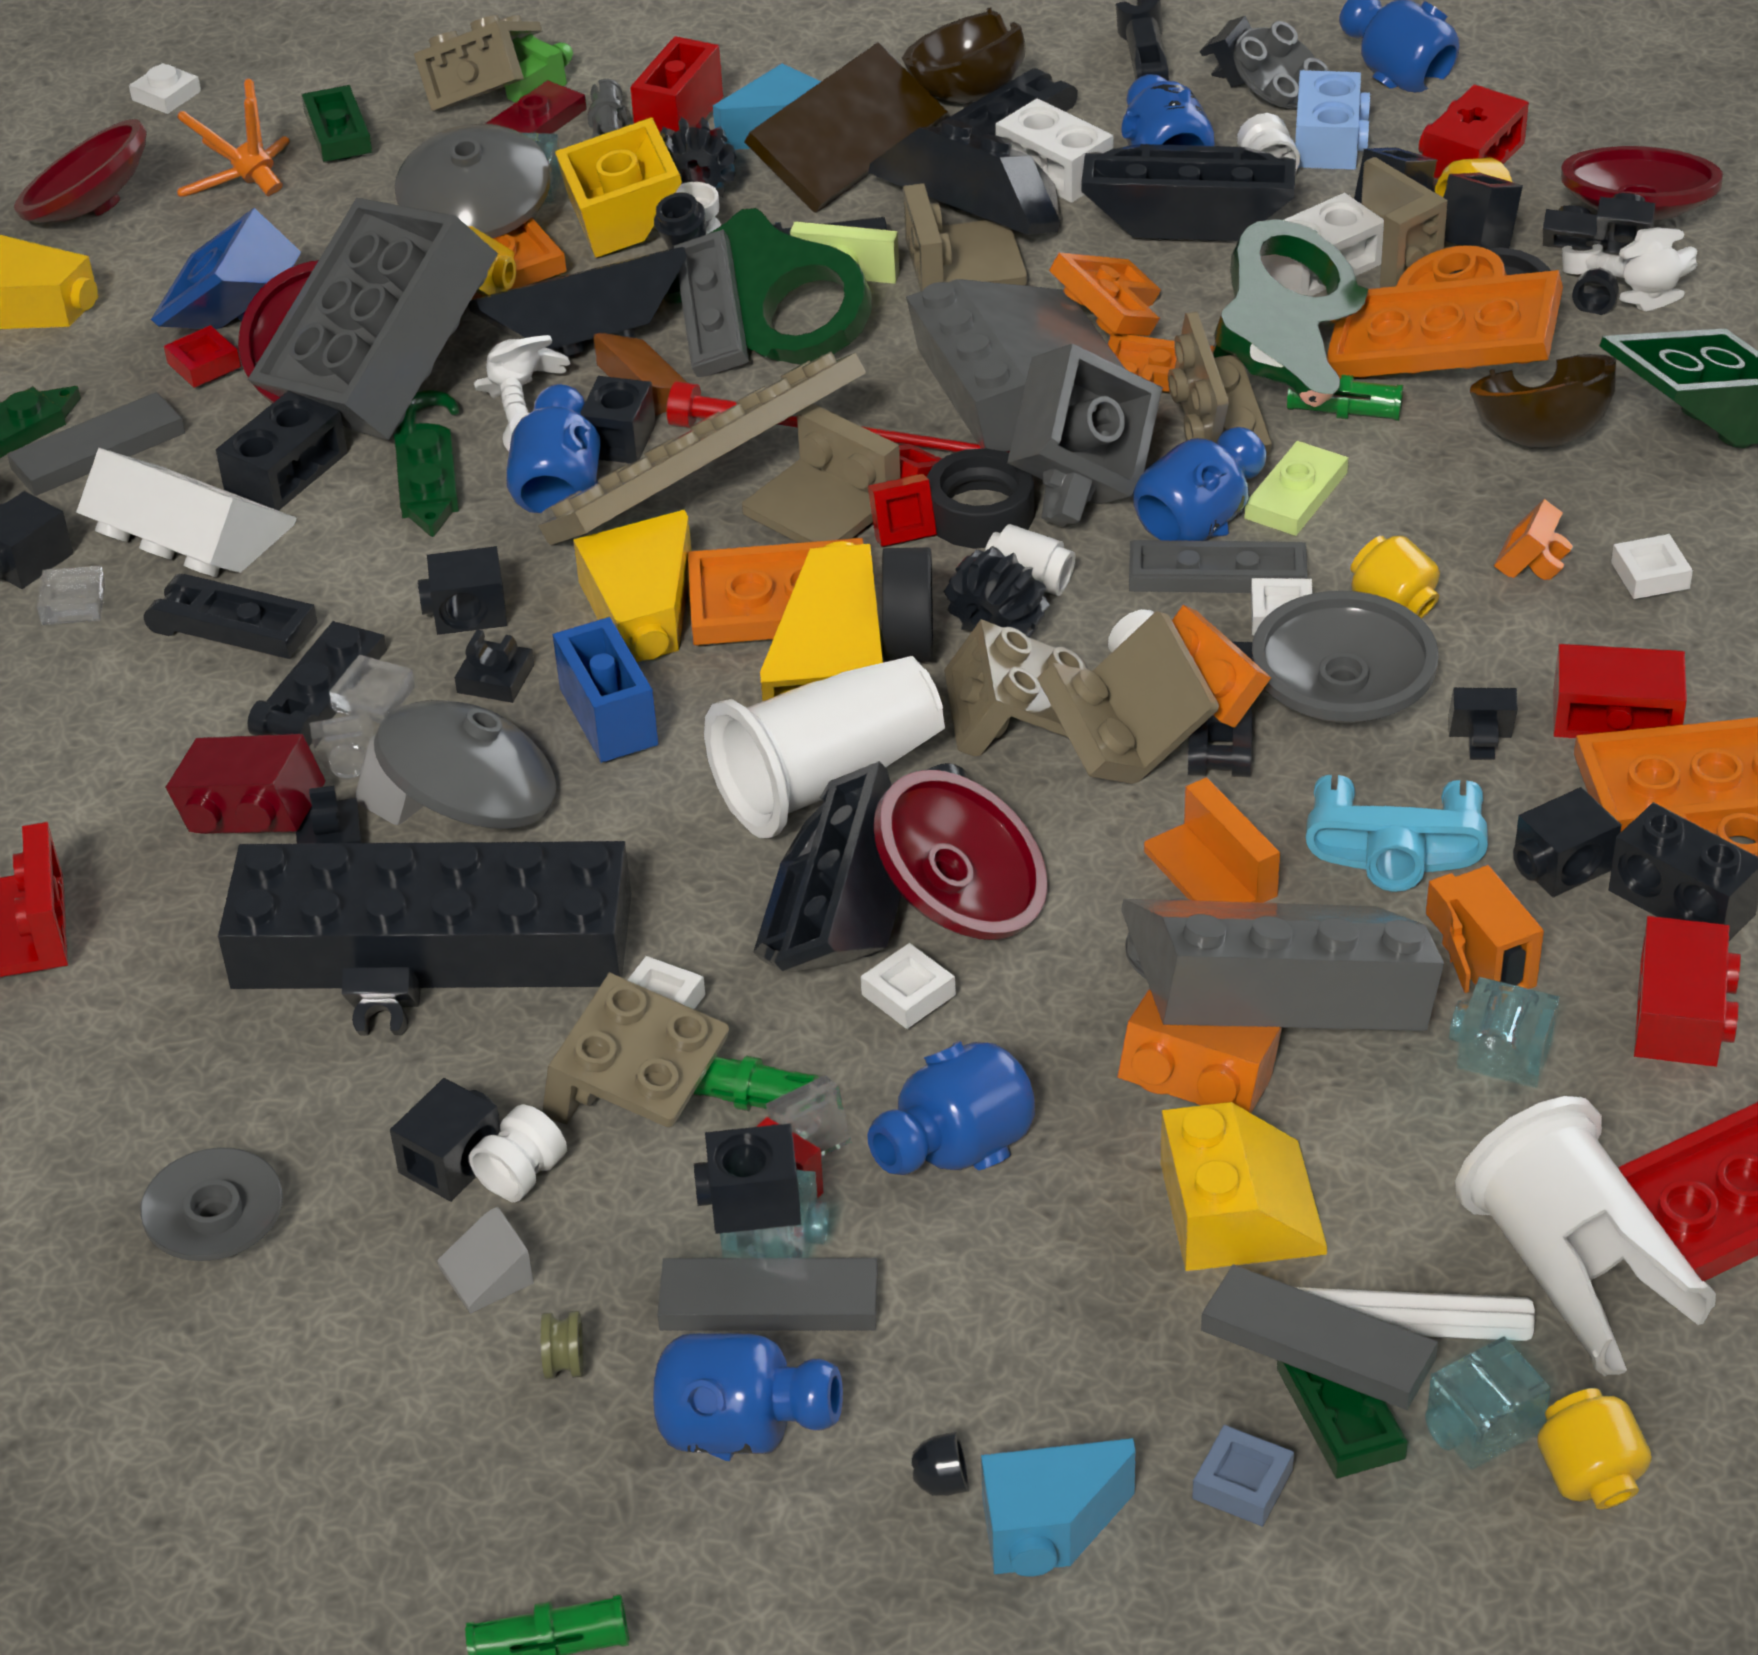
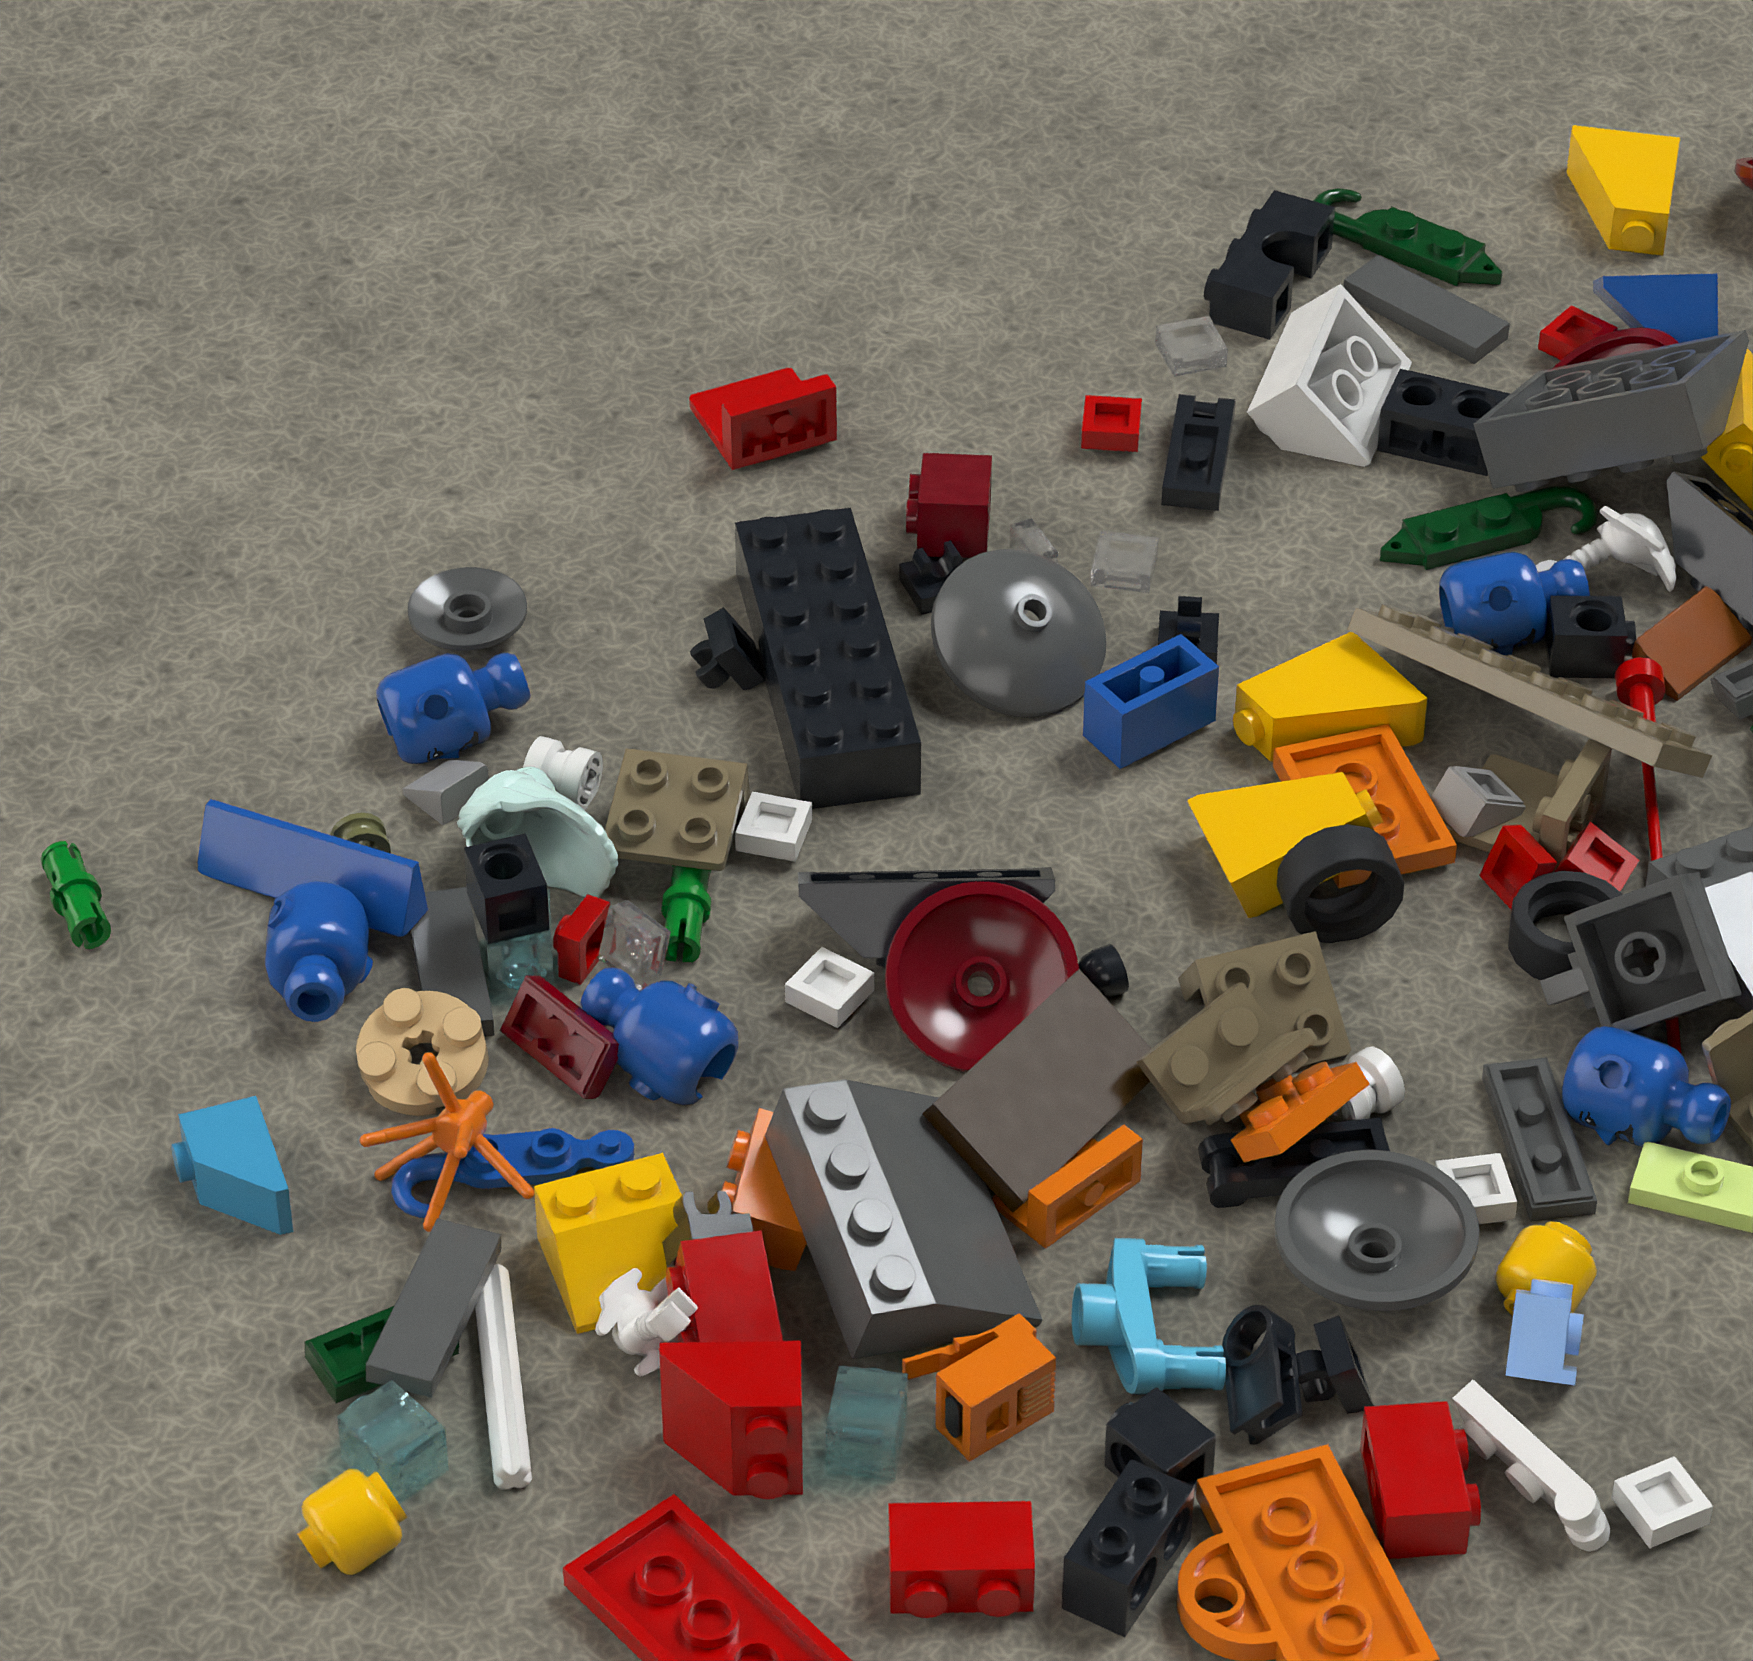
camera: 75 degrees right, 0 degrees up
black plate [247,621,387,747] -> none
black brick [389,1077,501,1202] -> none
black brick [418,546,508,635] -> none
white piece [704,656,945,839] -> none
black hinge [911,1431,969,1496] -> none
black gear [943,546,1050,638] -> none
white brick [985,524,1075,596] -> none
sand blue plate [1192,1425,1294,1527] -> none
white piece [1455,1096,1716,1376] -> none
orange tile [1494,499,1573,580] -> none
none -> blue slope [198,799,428,937]
none -> tan plate [356,988,489,1116]
none -> orange plant [359,1052,534,1232]
none -> blue piece [376,653,531,764]
none -> blue piece [391,1128,635,1218]
none -> light aqua hair [457,766,618,898]
none -> dark red plate [499,975,619,1099]
none -> white piece [595,1268,698,1377]
none -> red slope [659,1341,803,1499]
none -> tile [662,1191,753,1267]
none -> red brick [666,1230,783,1343]
none -> tile [922,969,1152,1213]
none -> red plate [1081,395,1142,452]
none -> black piece [1222,1305,1302,1445]
none -> light grey slope [1430,766,1526,837]
none -> white plate [1453,1380,1611,1551]
none -> light blue brick [1505,1279,1584,1386]

